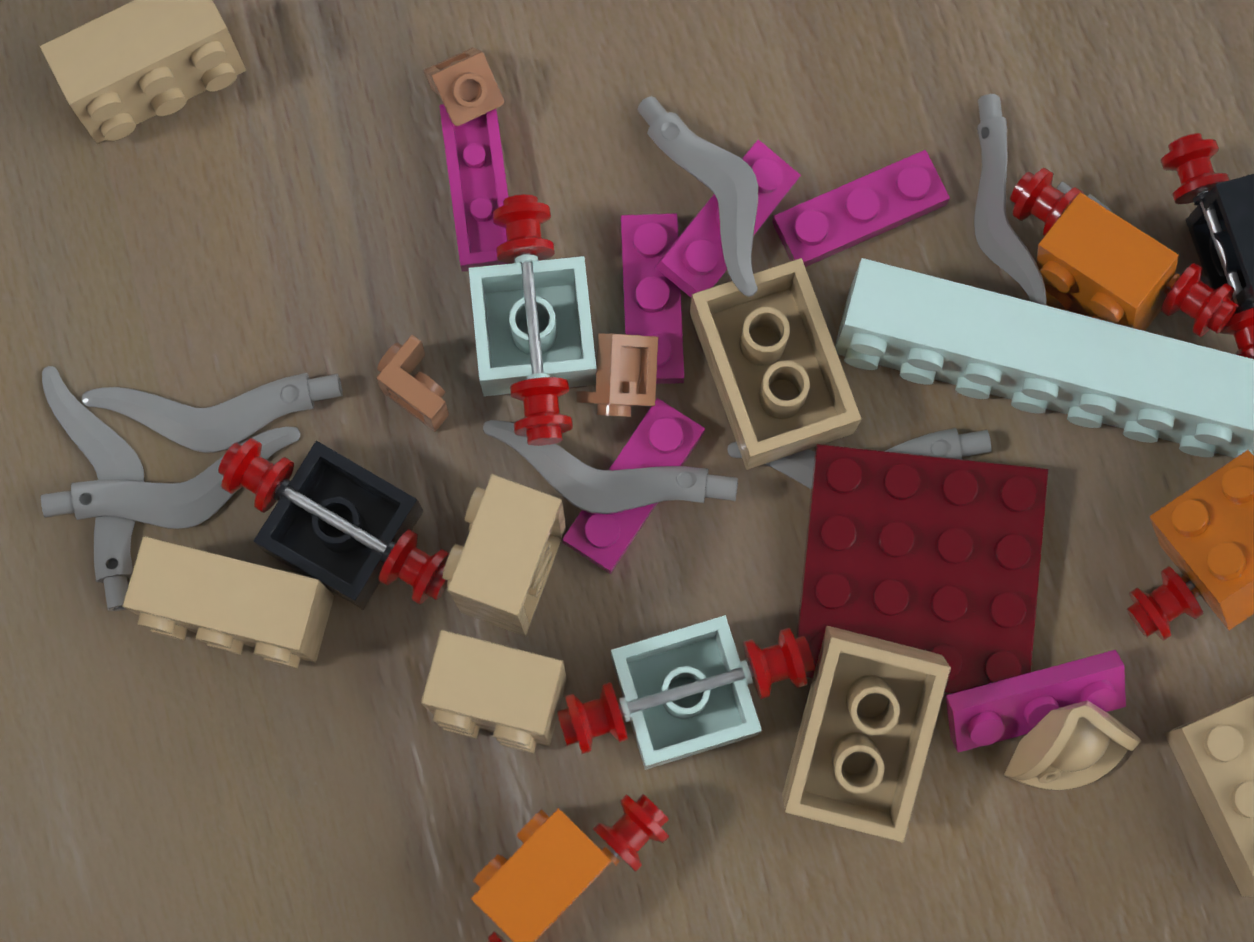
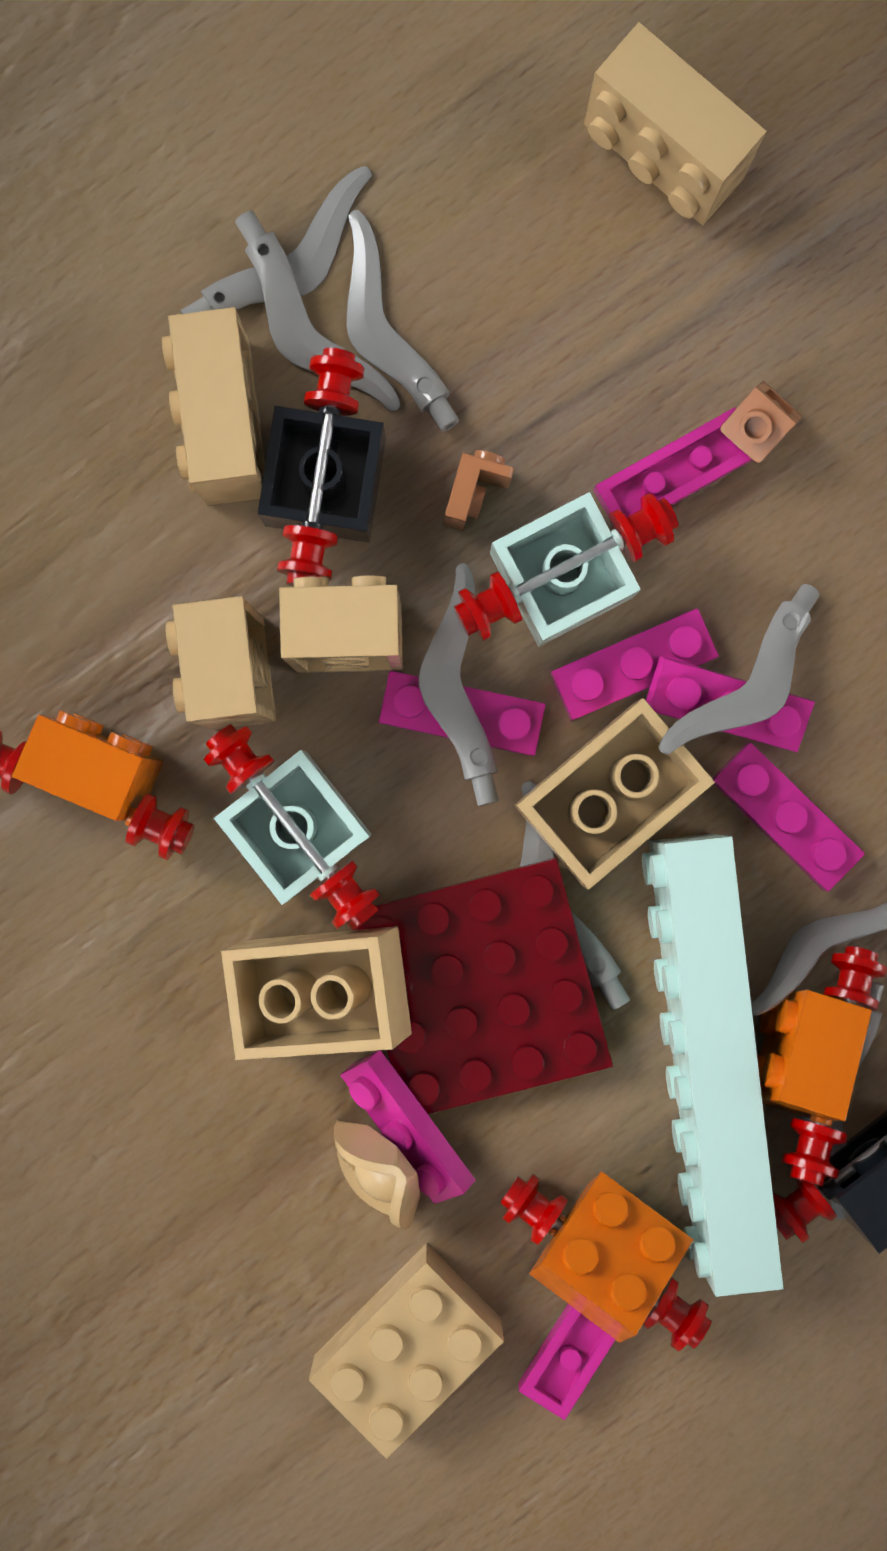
camera: 65 degrees right, 10 degrees up
nougat bracket [576,333,658,417] -> none

